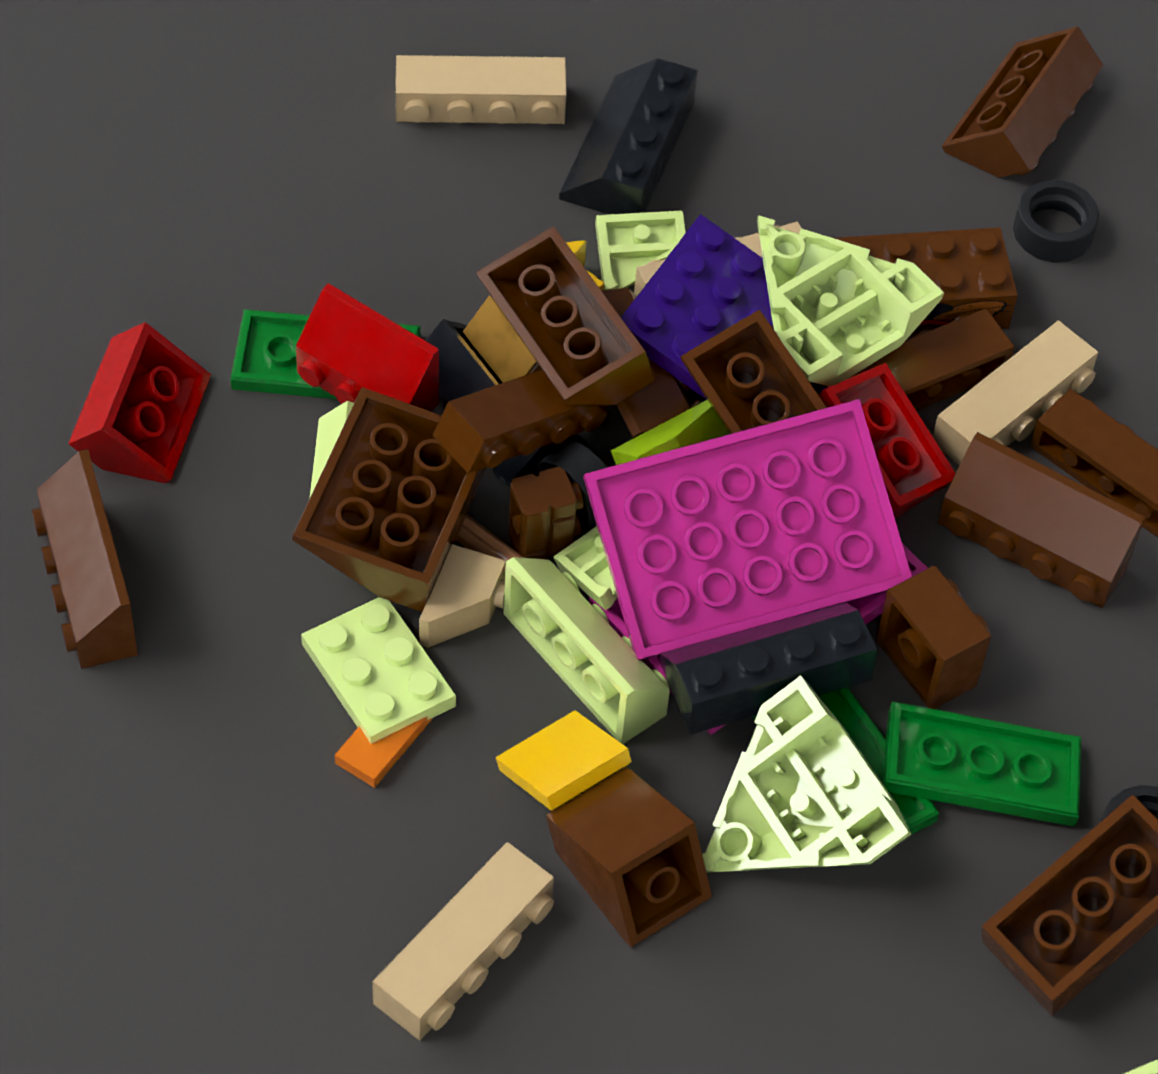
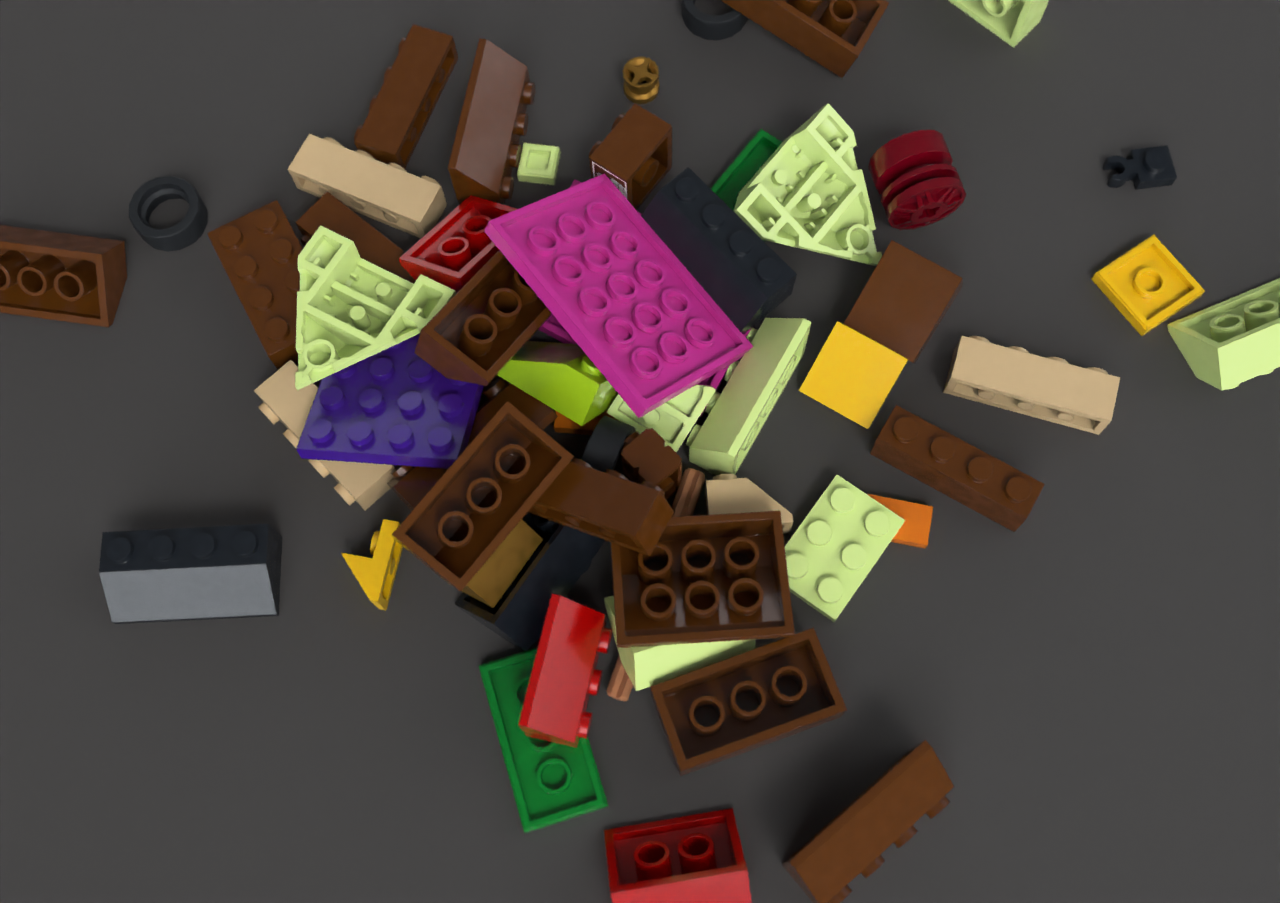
camera: 105 degrees left, 15 degrees up
tan brick [396,55,566,124] -> none
yellowish green wing [595,211,686,290] -> none
green tile [883,701,1081,827] -> none
none -> yellowish green tile [517,143,560,185]
none -> pearl gold wheel [623,56,659,104]
none -> reddish brown brick [650,628,847,776]
none -> dark red wheel [868,130,967,230]
none -> reddish brown brick [870,405,1045,532]

